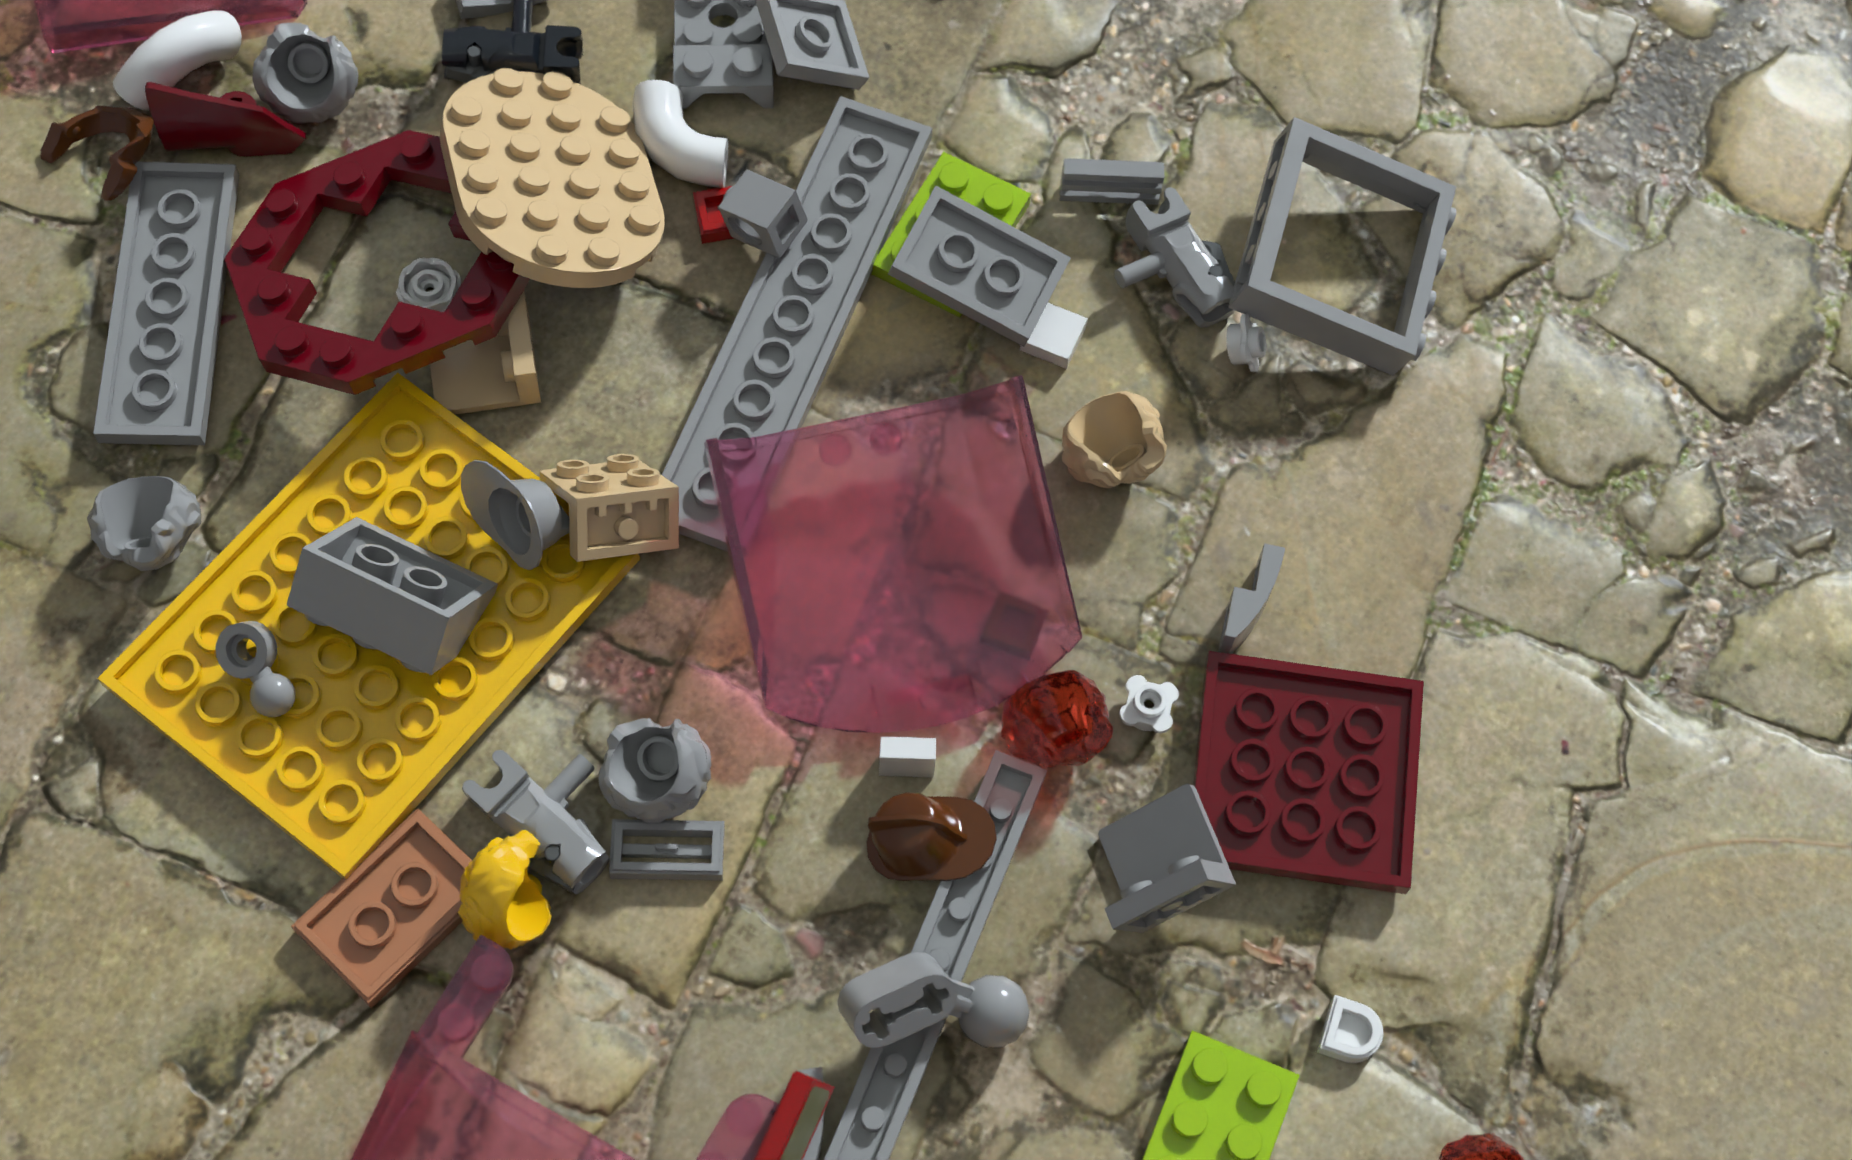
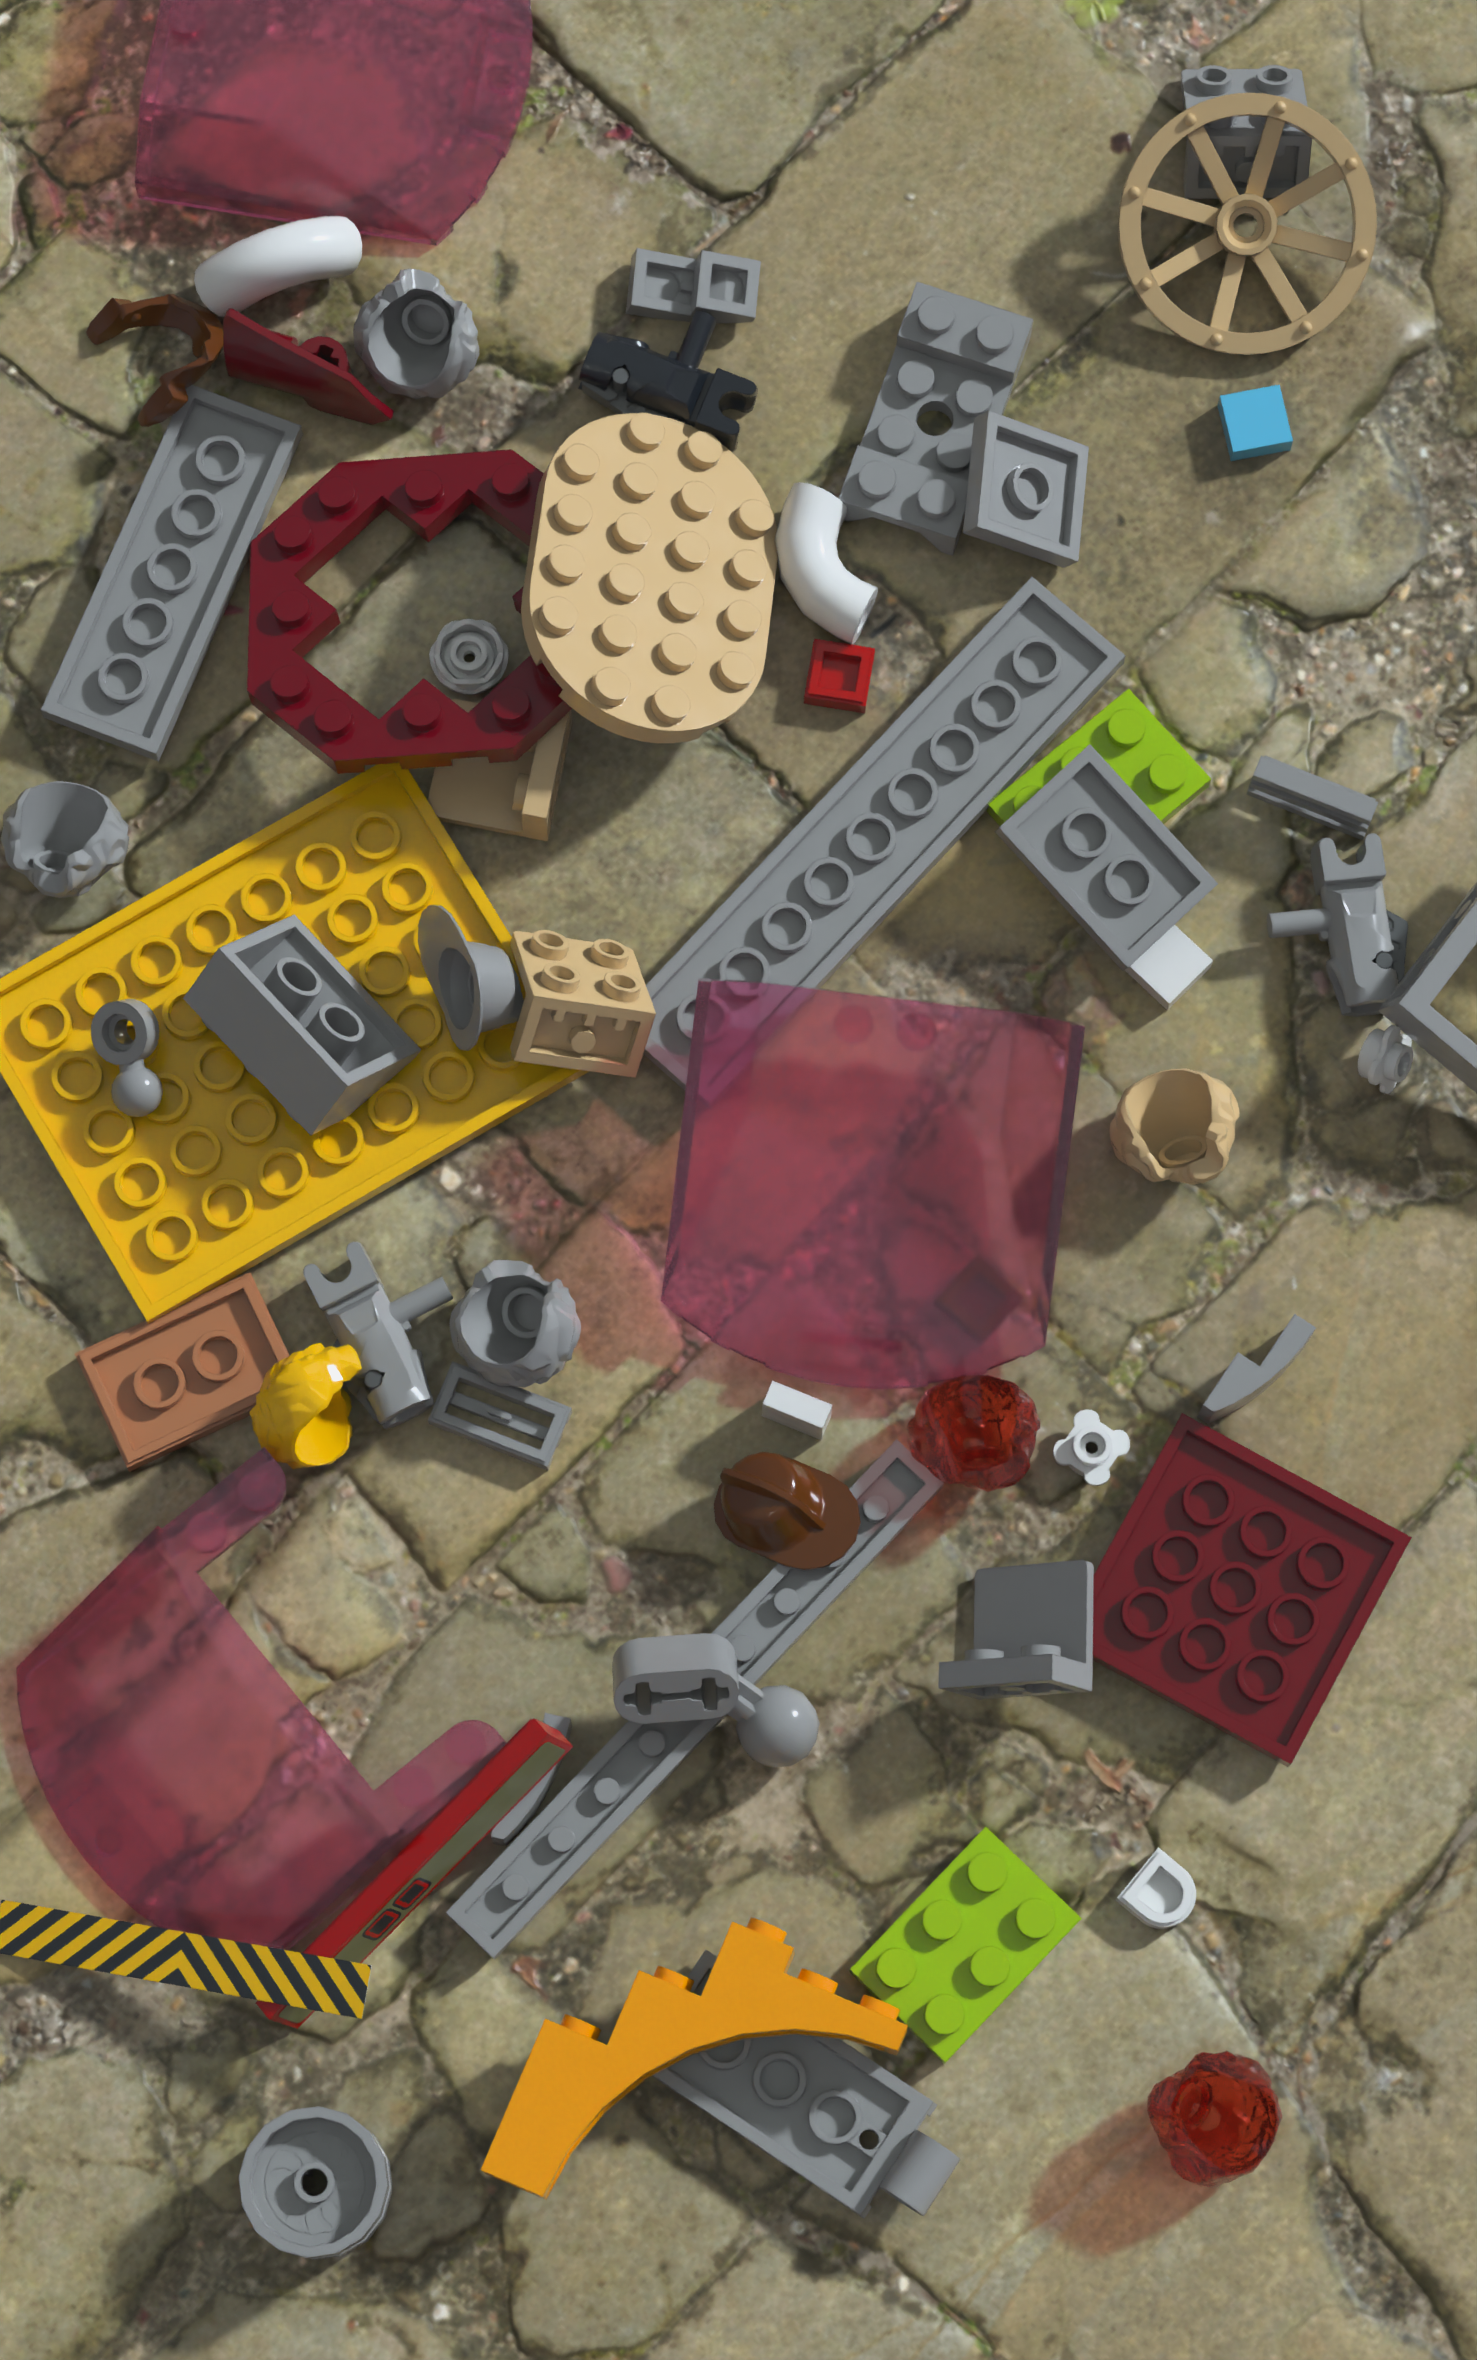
camera: 25 degrees right, 10 degrees up
light grey brick [718,169,808,258] -> none

